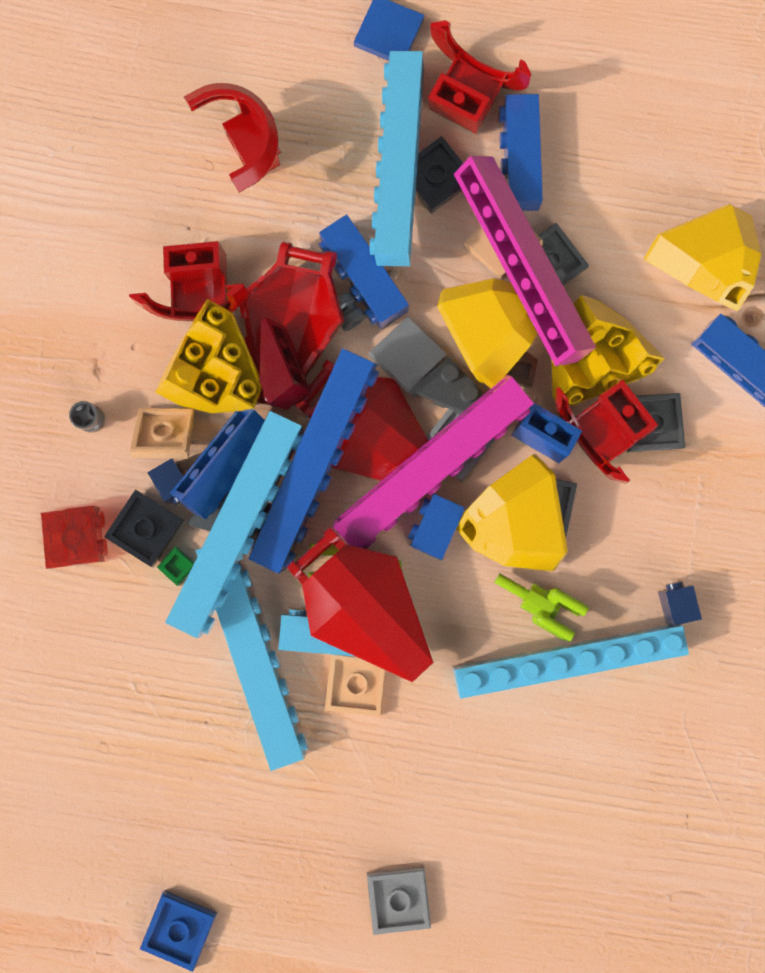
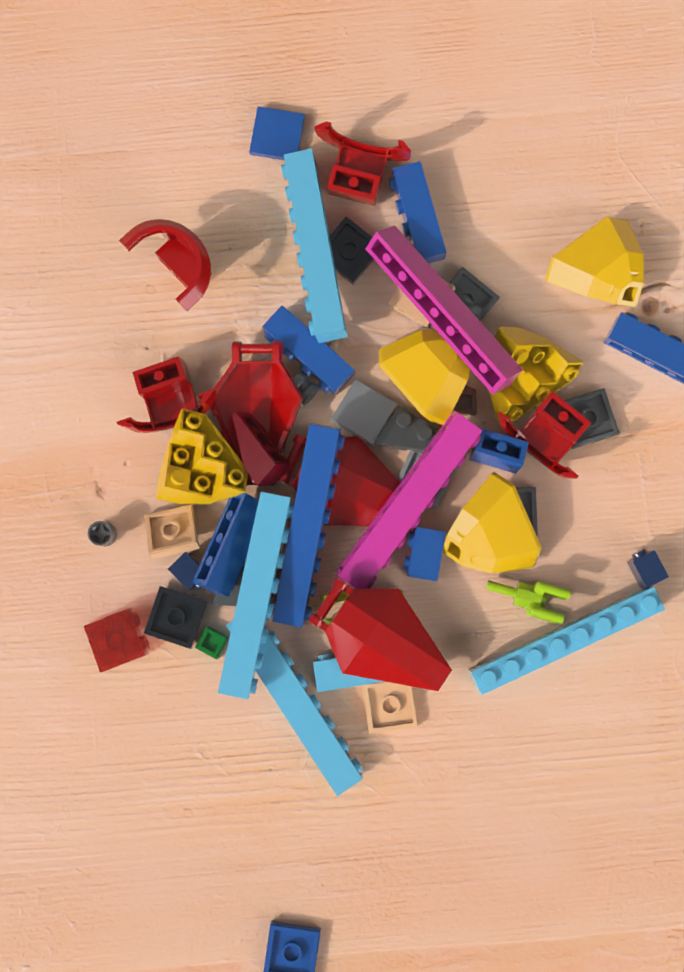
camera: 10 degrees left, 0 degrees up
light grey tile [367,866,431,935] -> none

